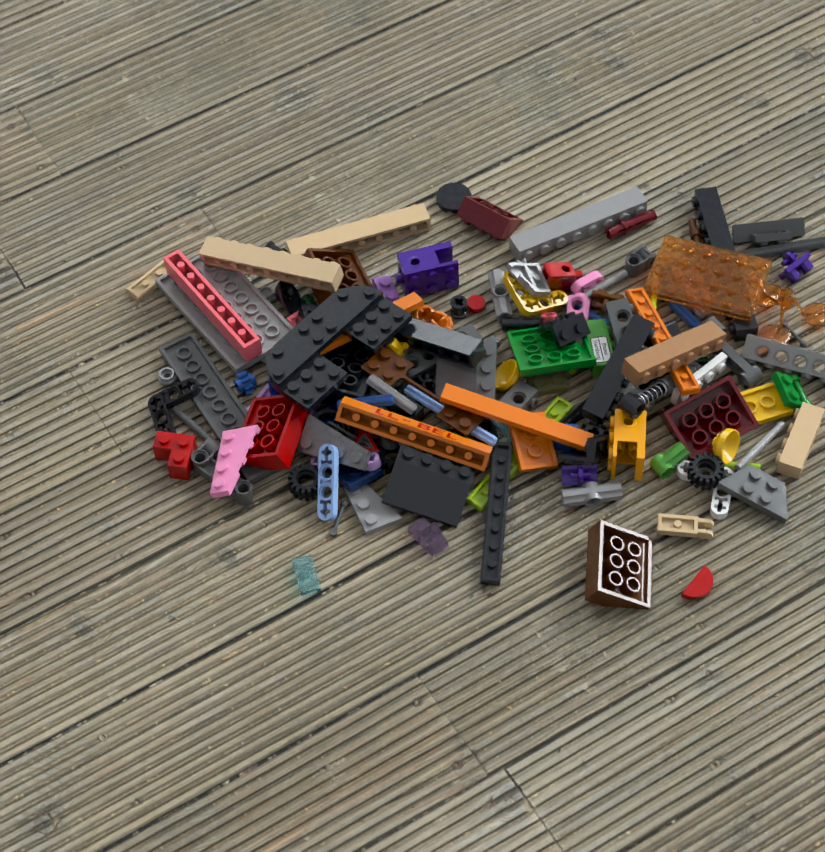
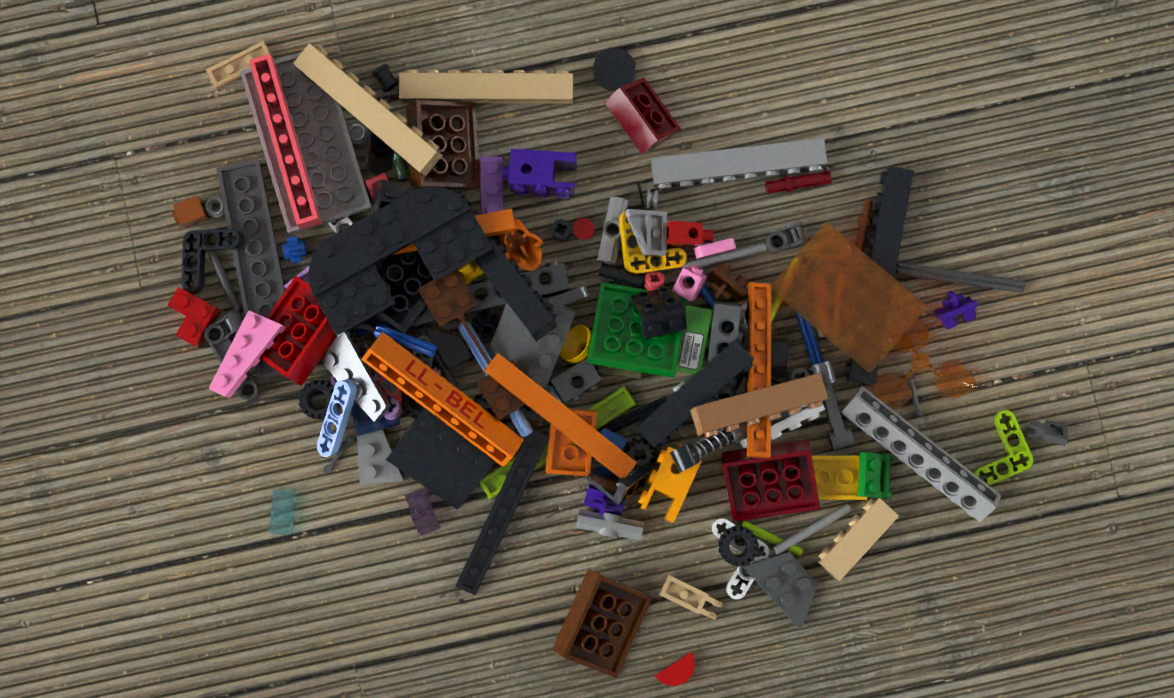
camera: 20 degrees right, 30 degrees up
light grey axle [366,374,418,415] -> none
bright green piece [649,441,691,480] -> none
yellow piece [712,428,740,464] -> none
dark grey bracket [732,217,805,245] -> none
none -> dark orange brick [172,196,209,228]

